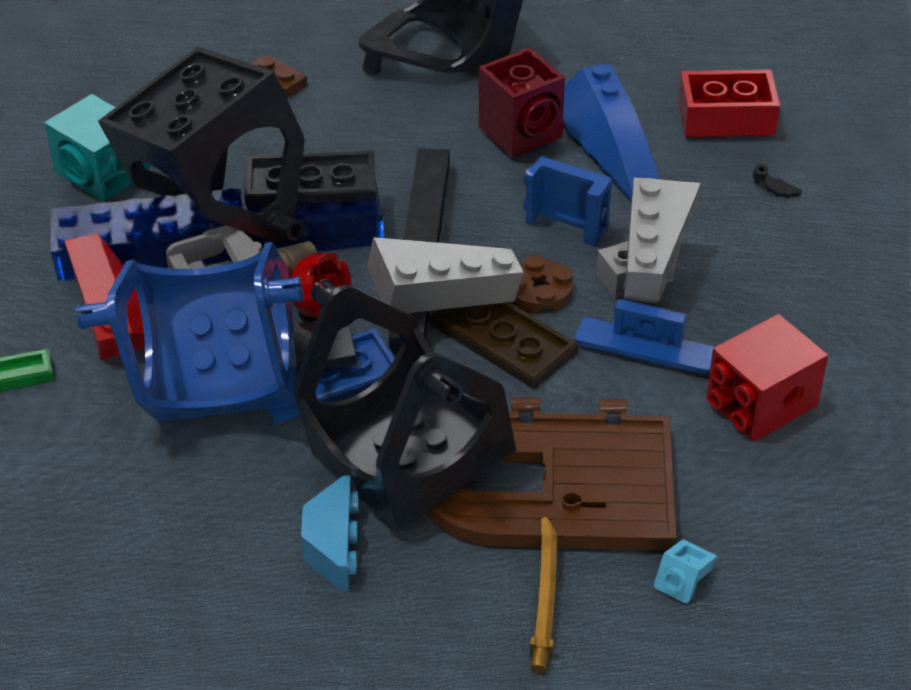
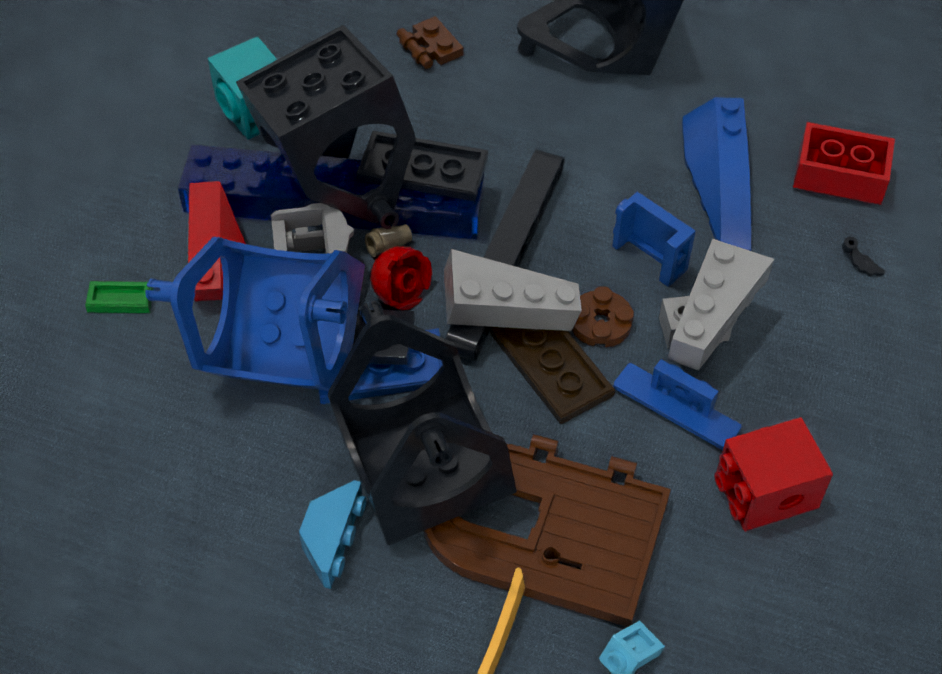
camera: 15 degrees right, 10 degrees up
dark red brick [478,47,565,158] -> none

